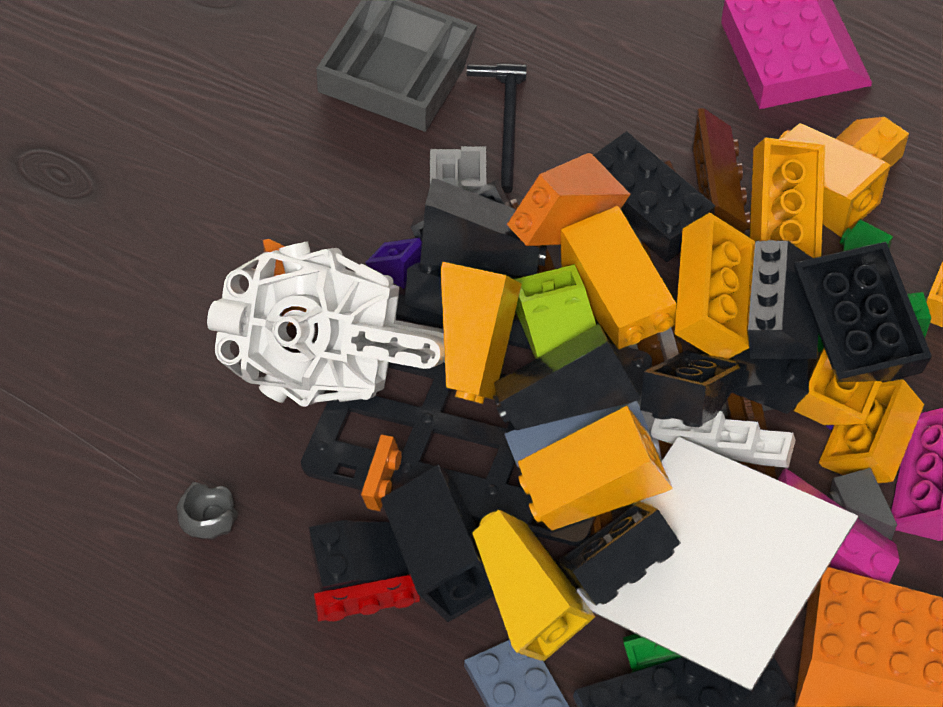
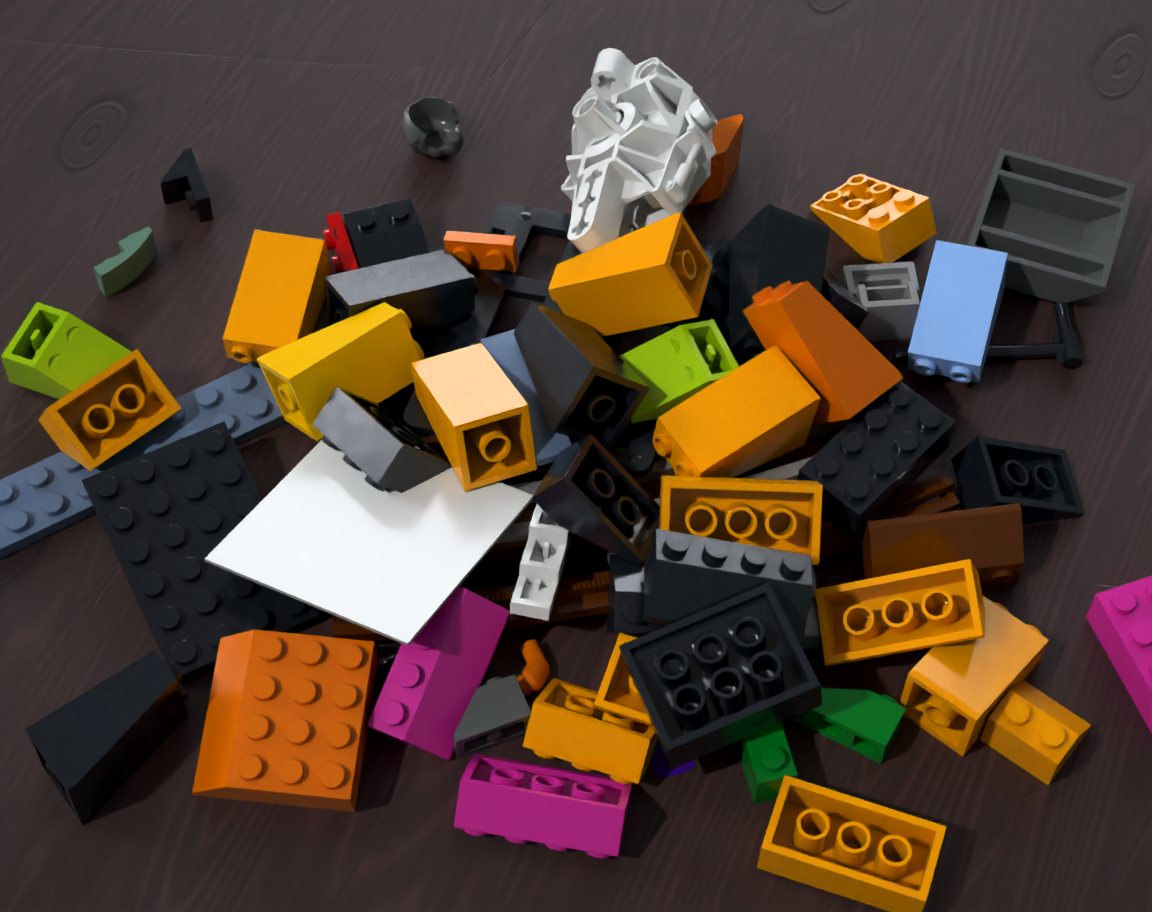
camera: 85 degrees right, 0 degrees up
none -> light orange slope [222,230,331,363]
none -> orange arm [516,639,550,696]
none -> light orange slope [810,174,937,264]
none -> light blue slope [907,240,1008,383]
none -> black slope [951,436,1085,525]

